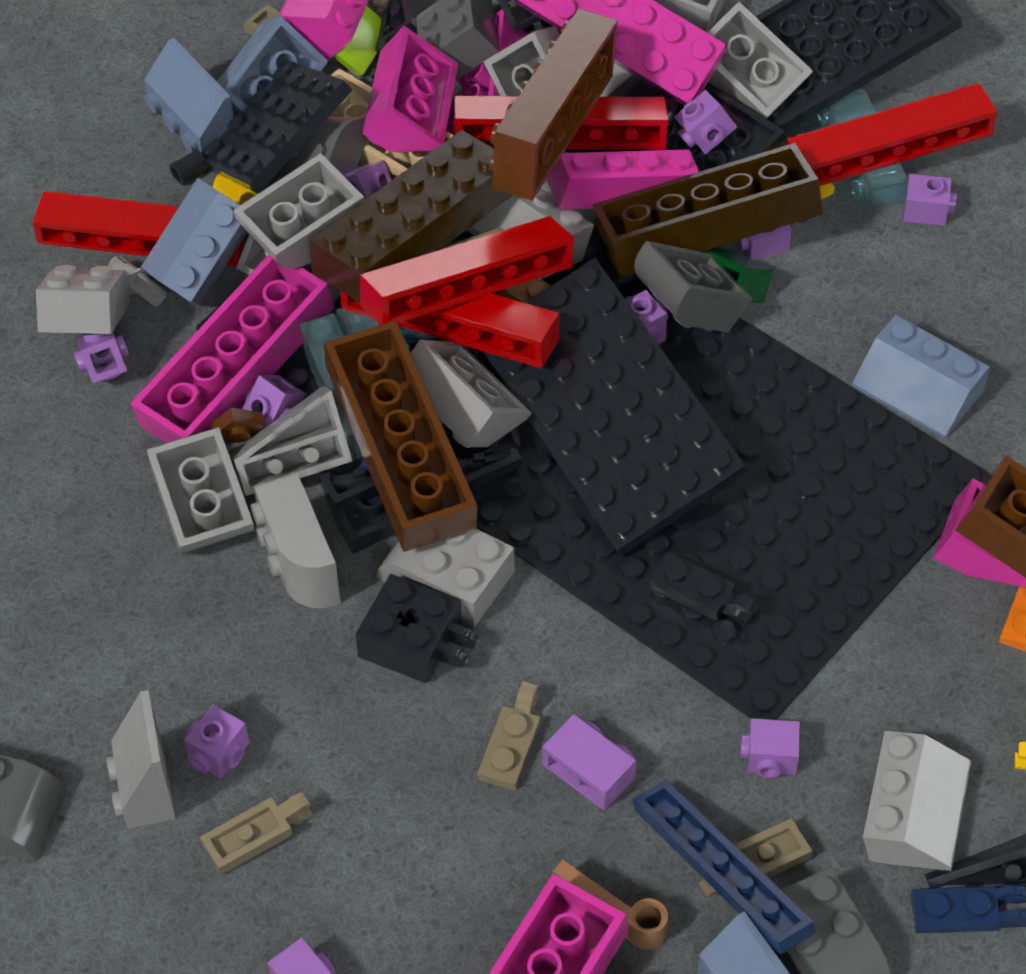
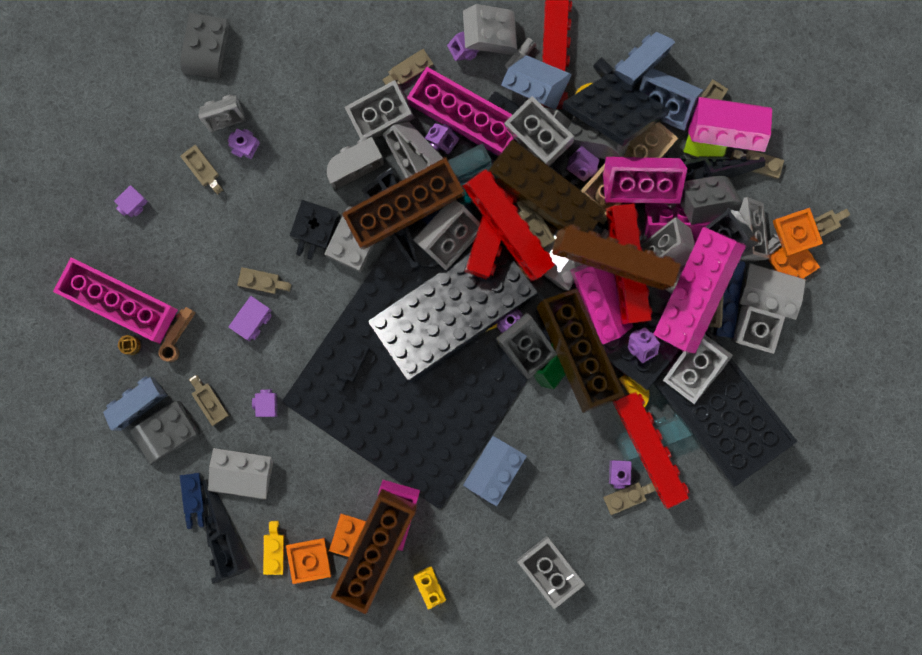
camera: 80 degrees right, 30 degrees up
reddish brown plate [211,408,264,443] -> none
dark blue plate [633,780,815,955] -> none
none -> dark tan hinge [383,49,434,85]
none -> dark tan plate [603,482,656,515]

